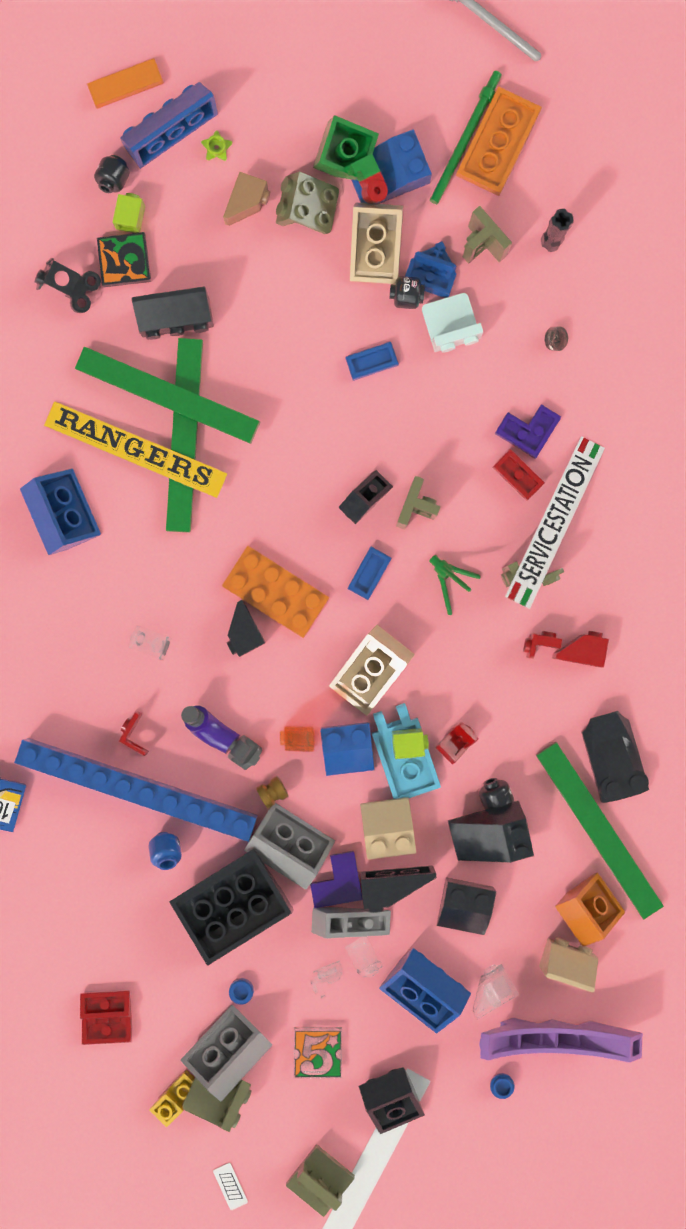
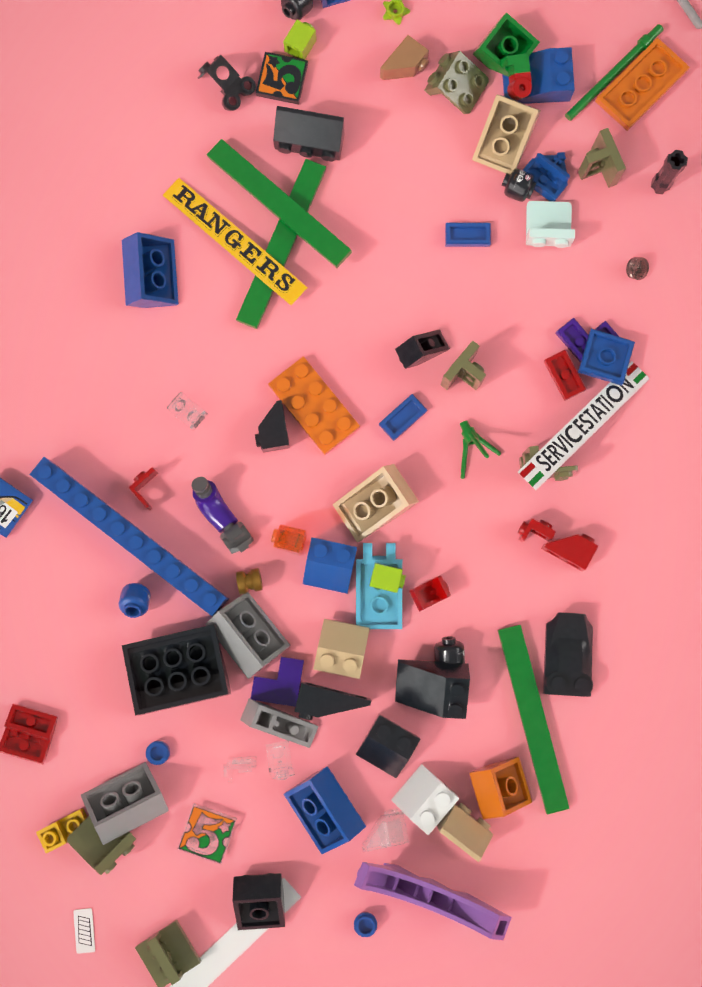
camera: 25 degrees right, 5 degrees down
none -> white slope [391,764,459,835]
none -> blue tile [578,329,635,386]

